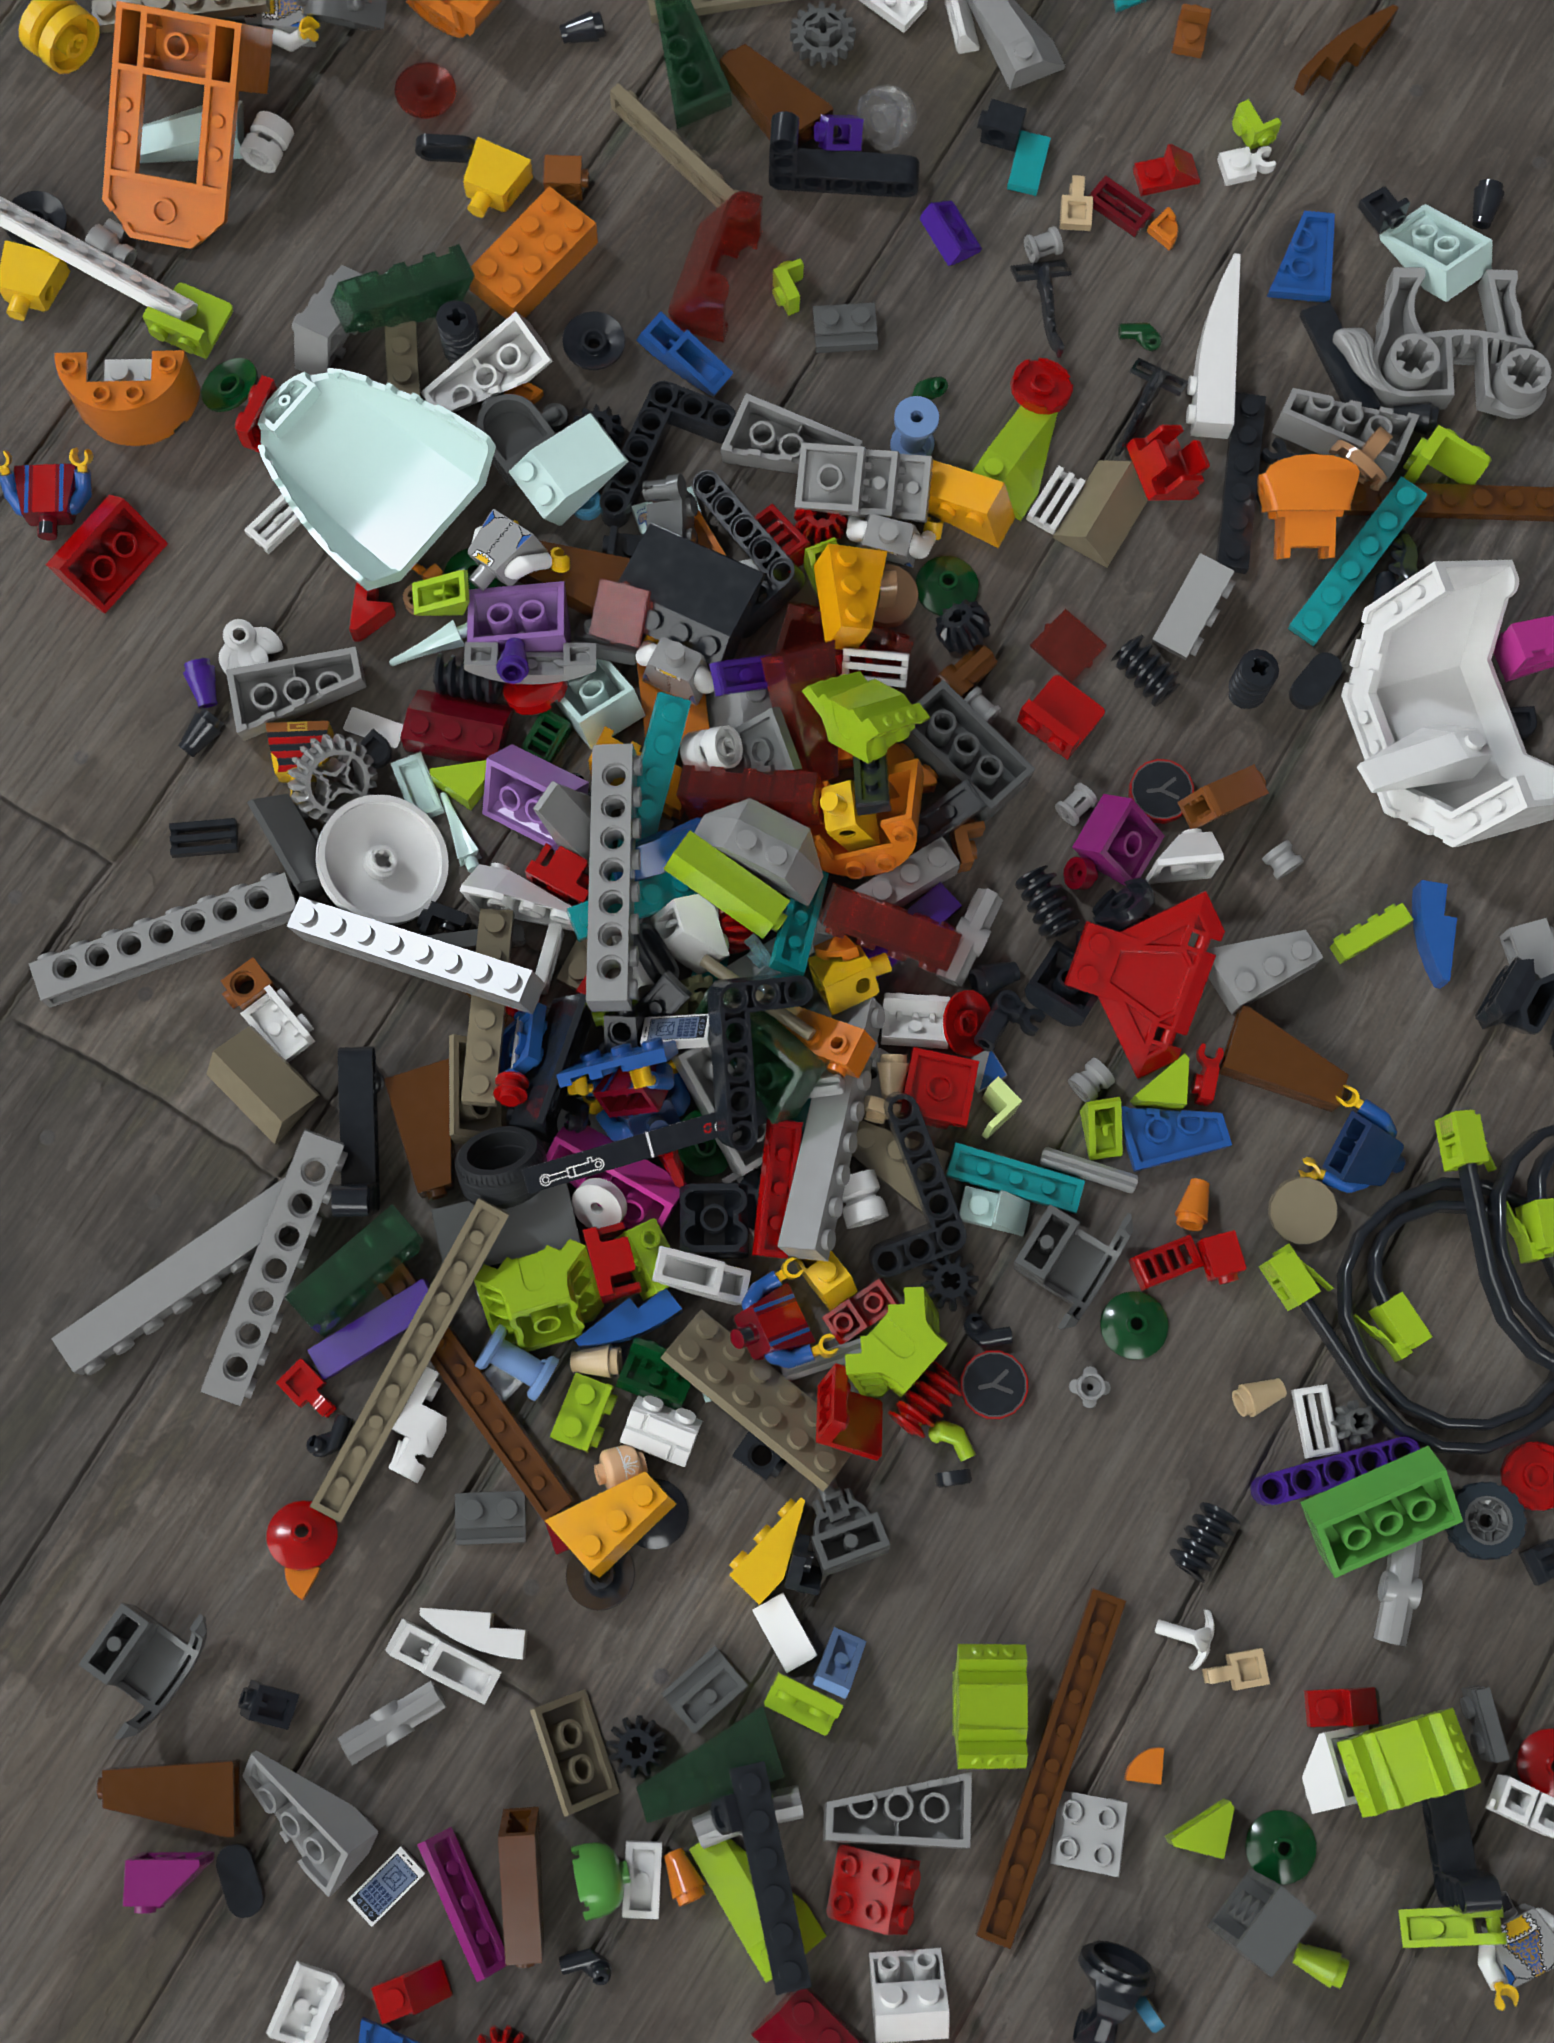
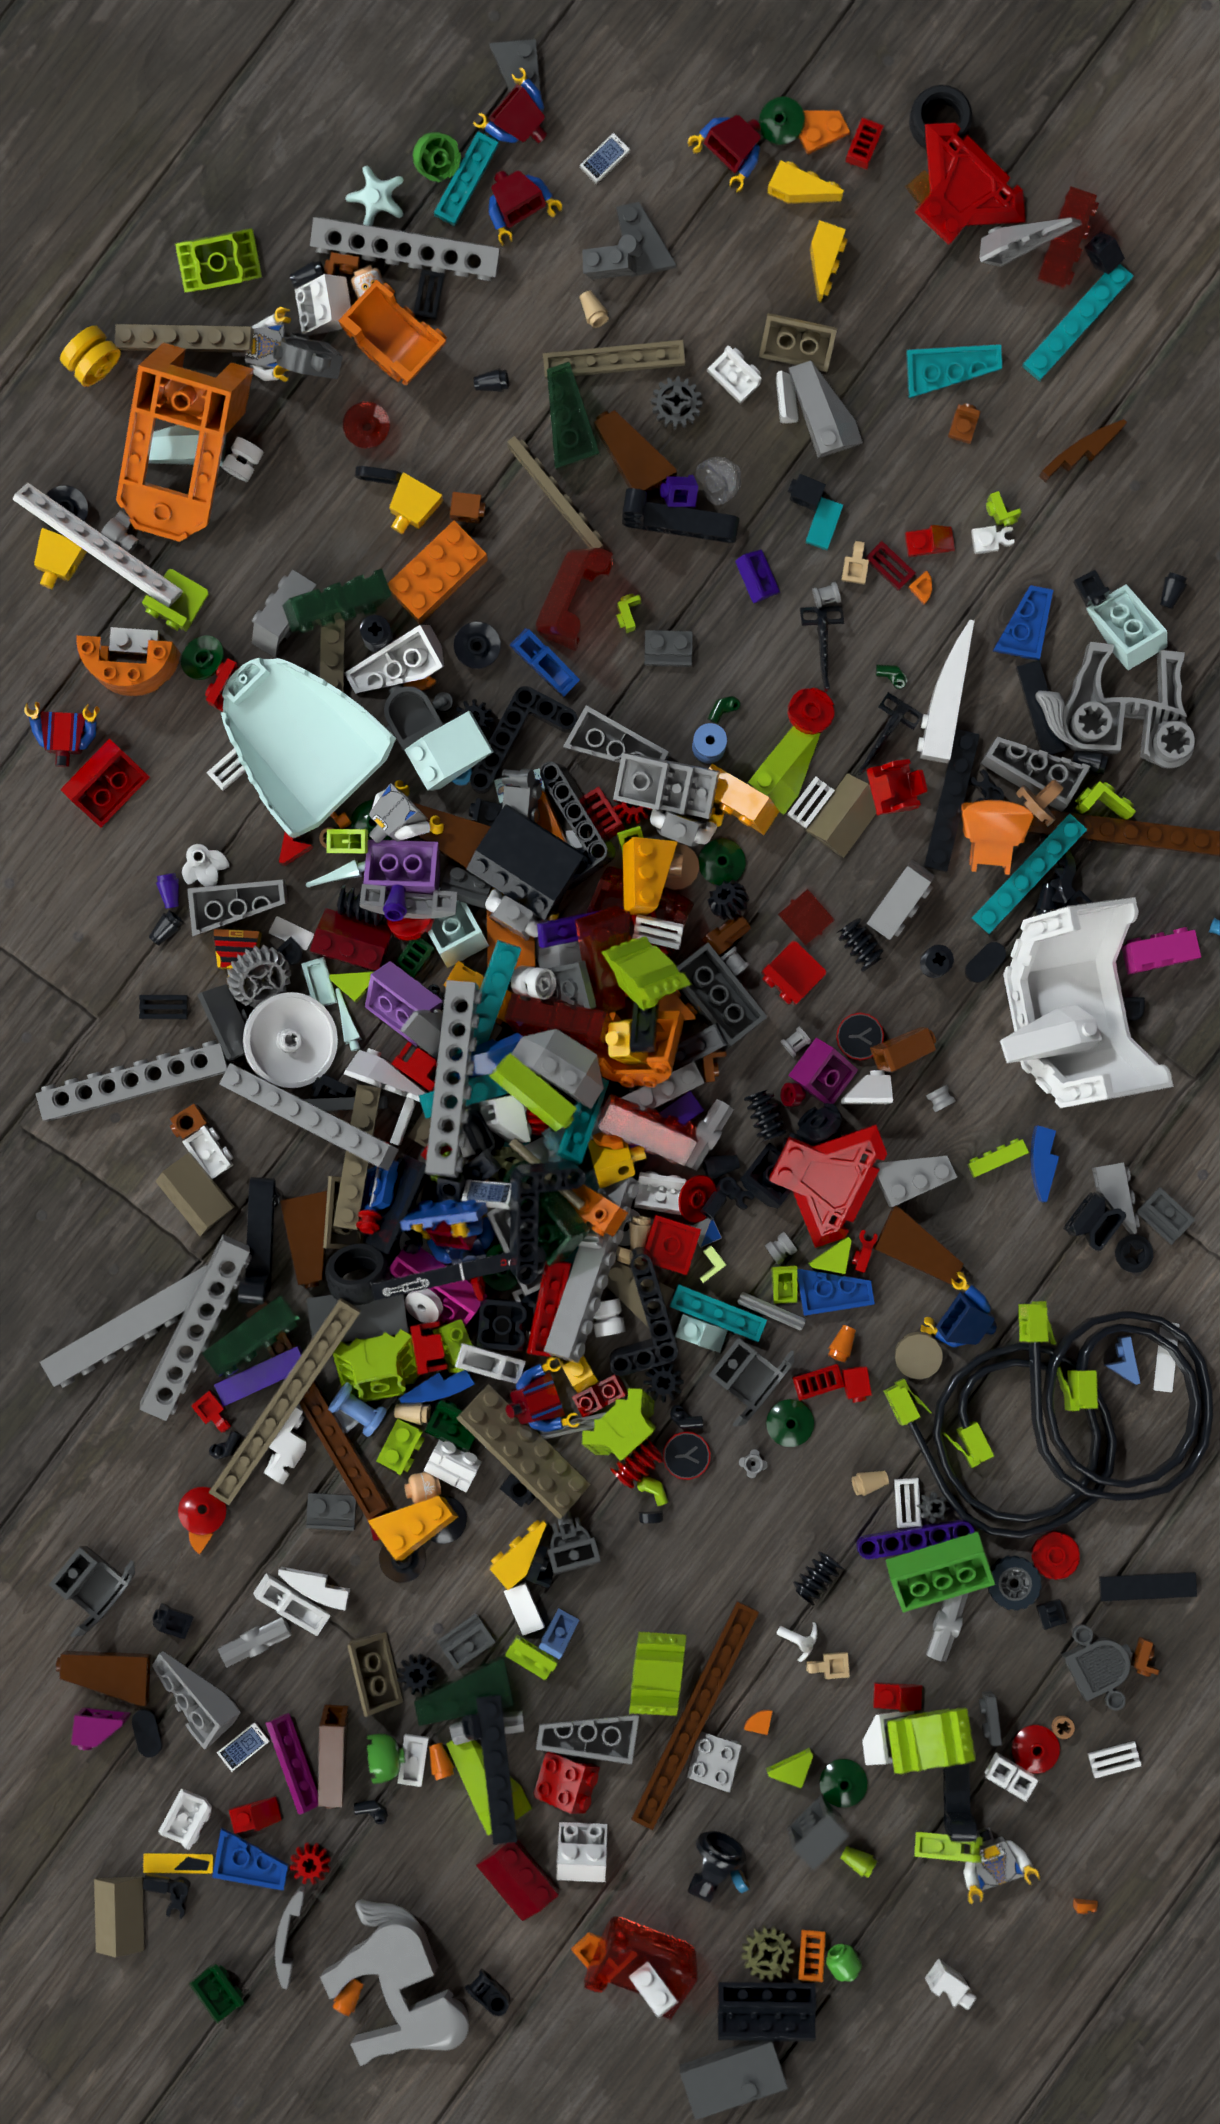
camera: 10 degrees right, 10 degrees up
clear red piece [589,578,651,648] -> none
red bracket [816,1363,883,1461] -> none

